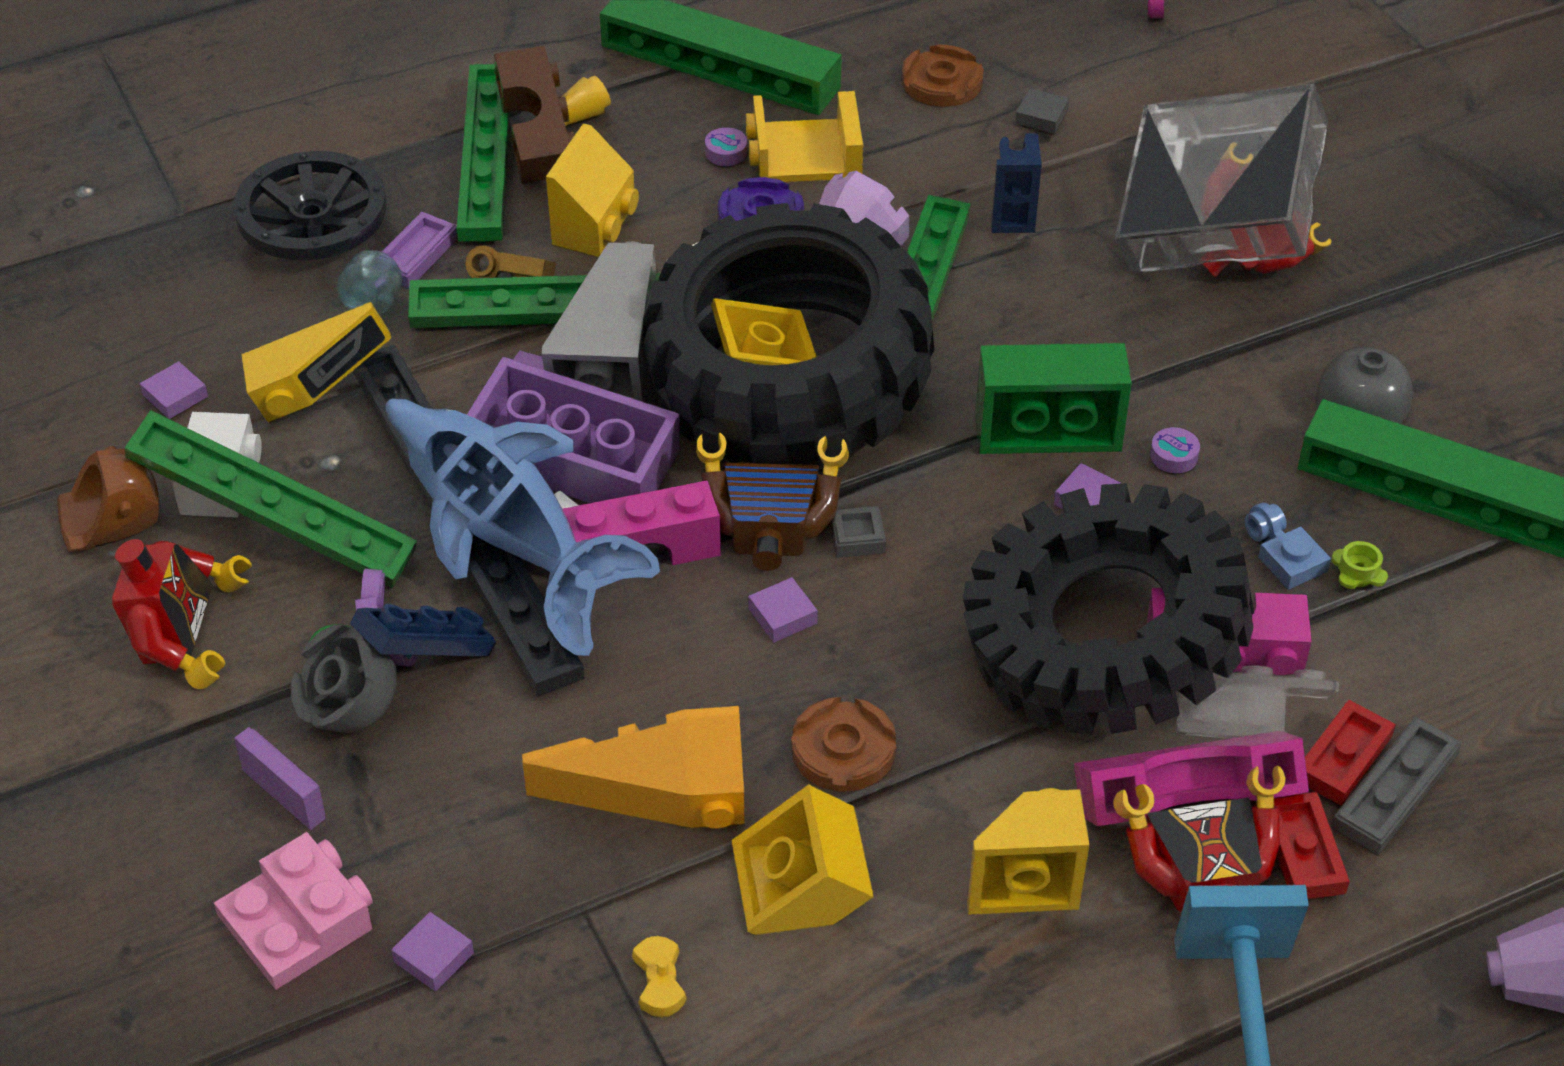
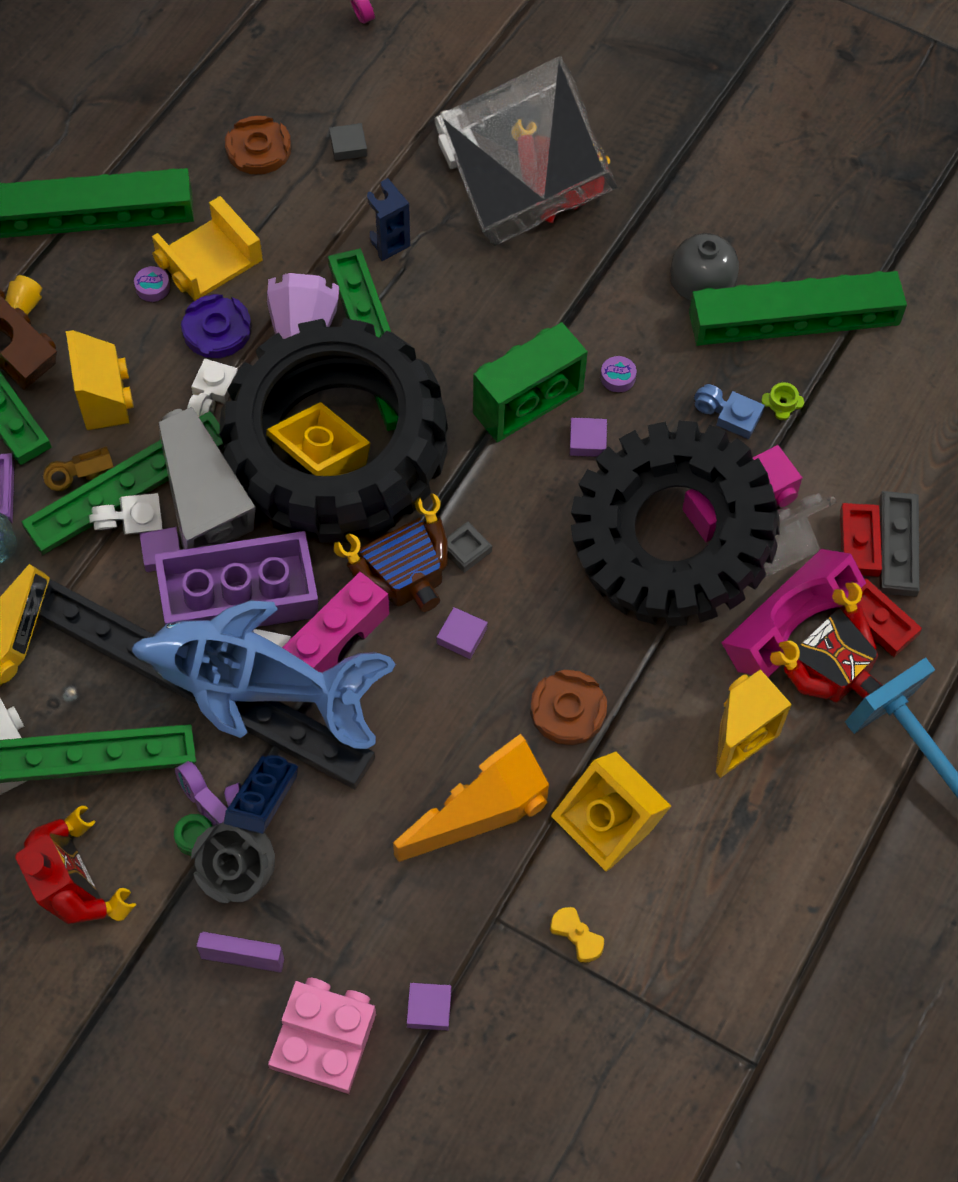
camera: 35 degrees left, 15 degrees up
none -> white plate [89,493,163,535]

